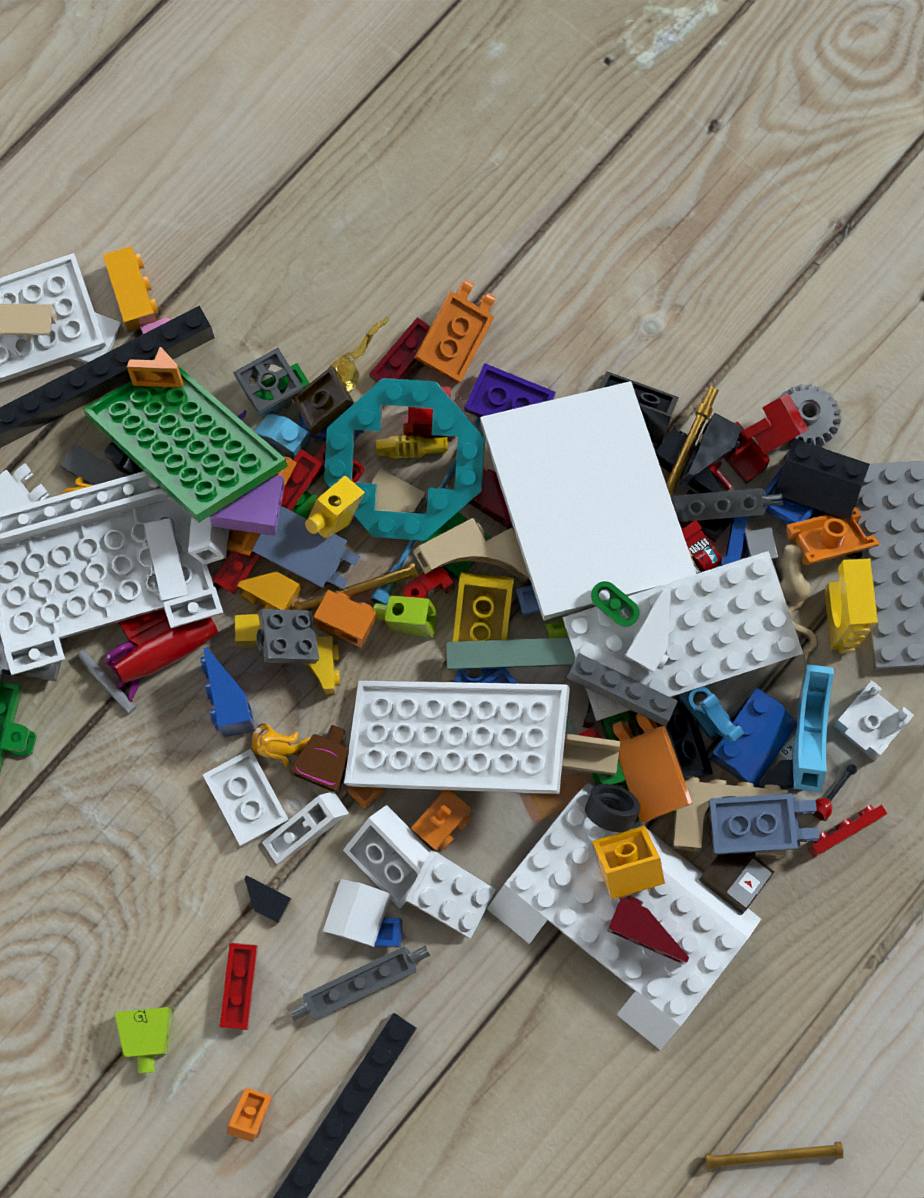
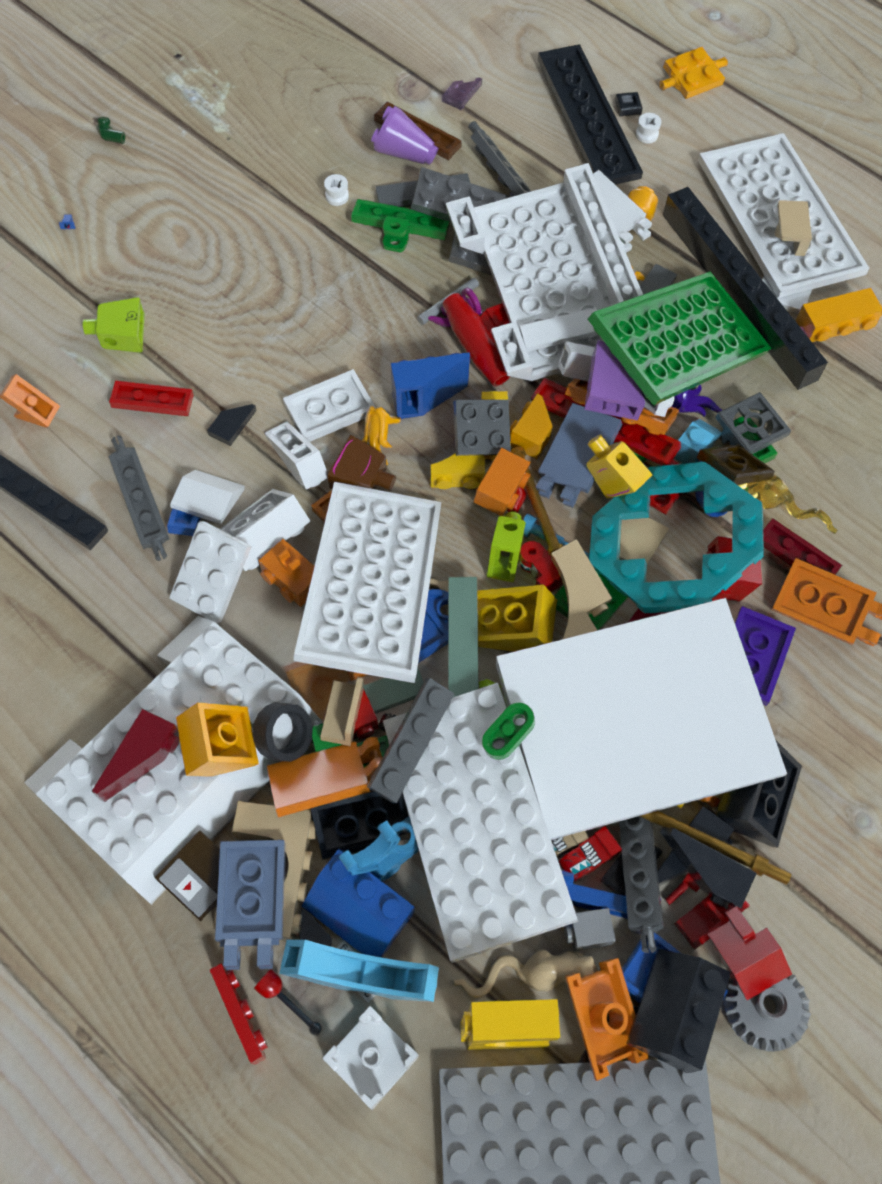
camera: 90 degrees right, 10 degrees down
orange slope [127,347,183,388] -> none
yellow hinge [376,435,448,459] -> none
white slope [624,584,671,673] -> none

